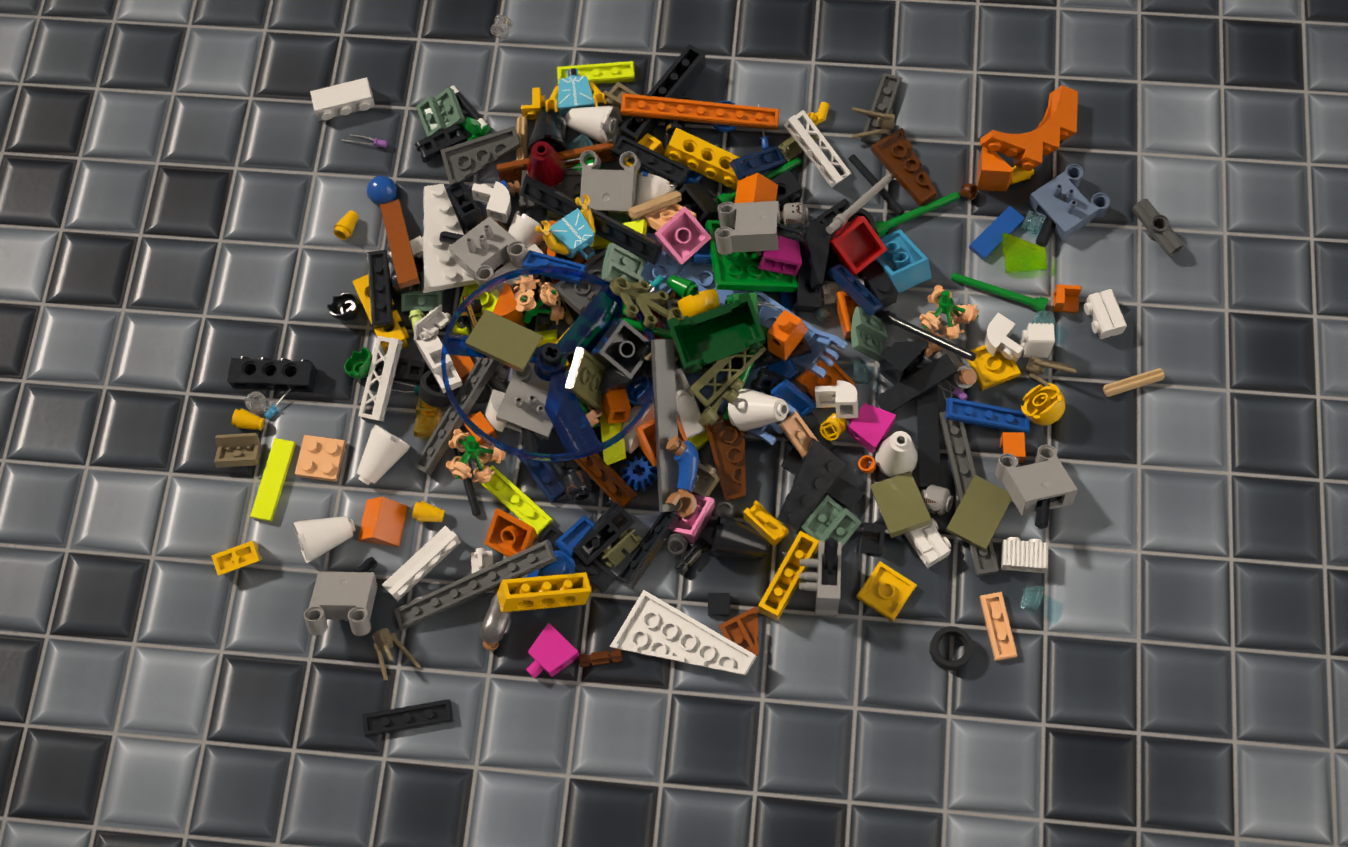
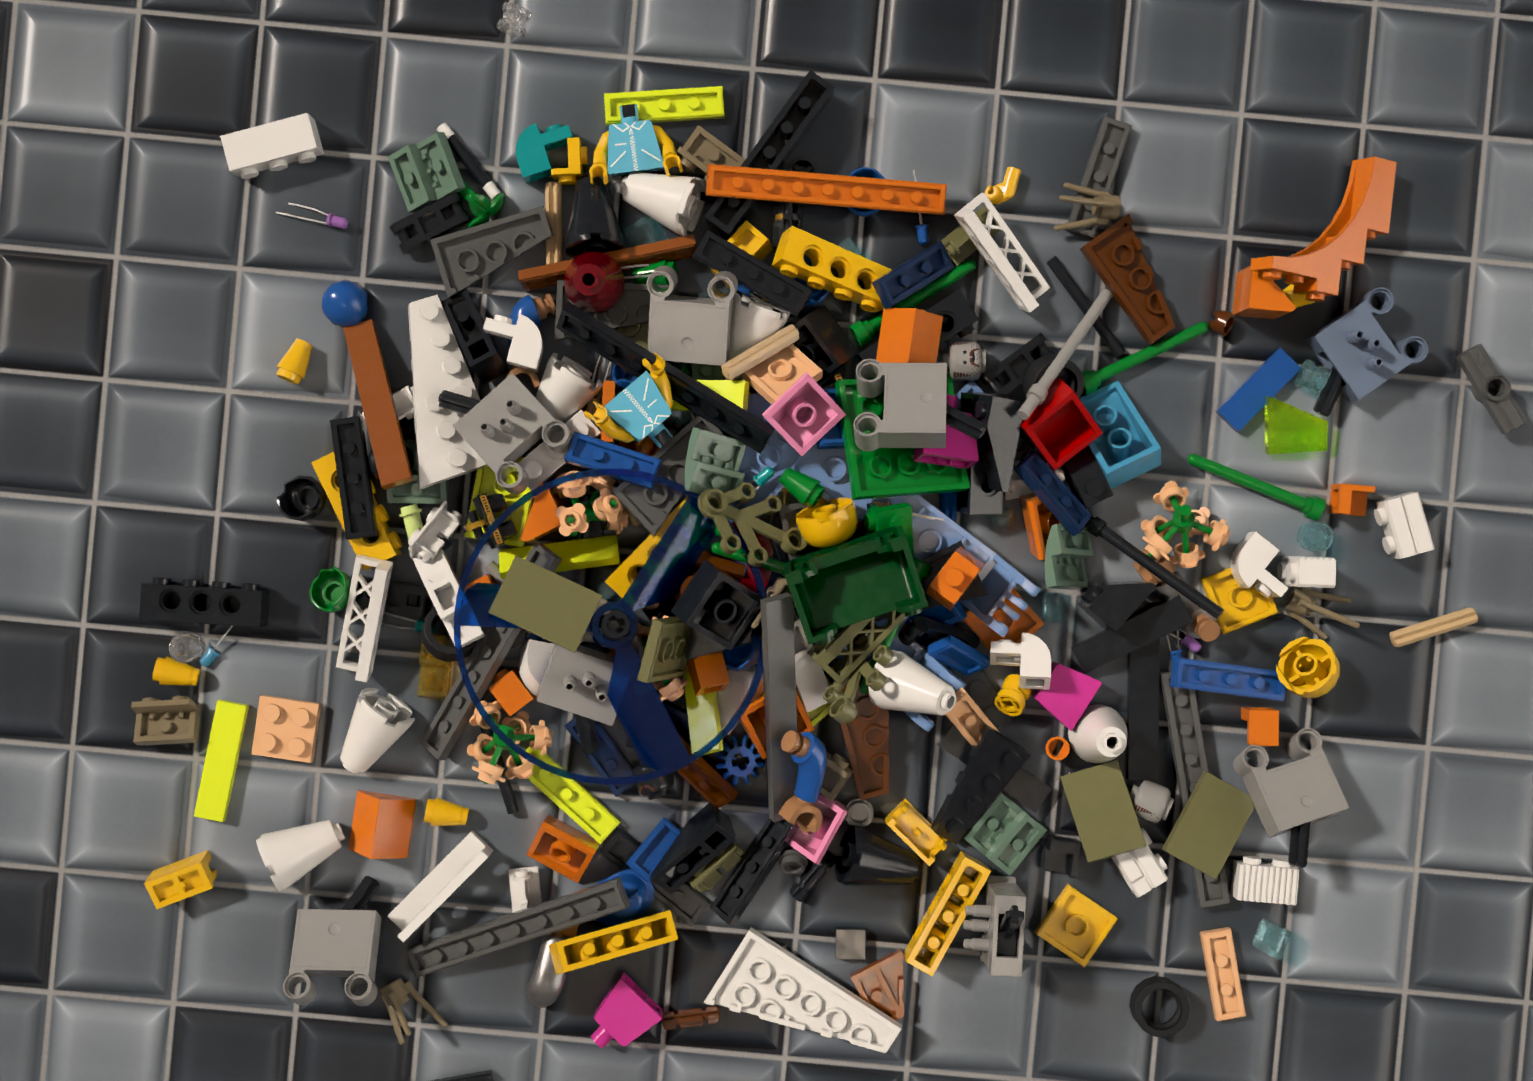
camera: 10 degrees left, 20 degrees up
none -> teal brick [516,123,574,183]

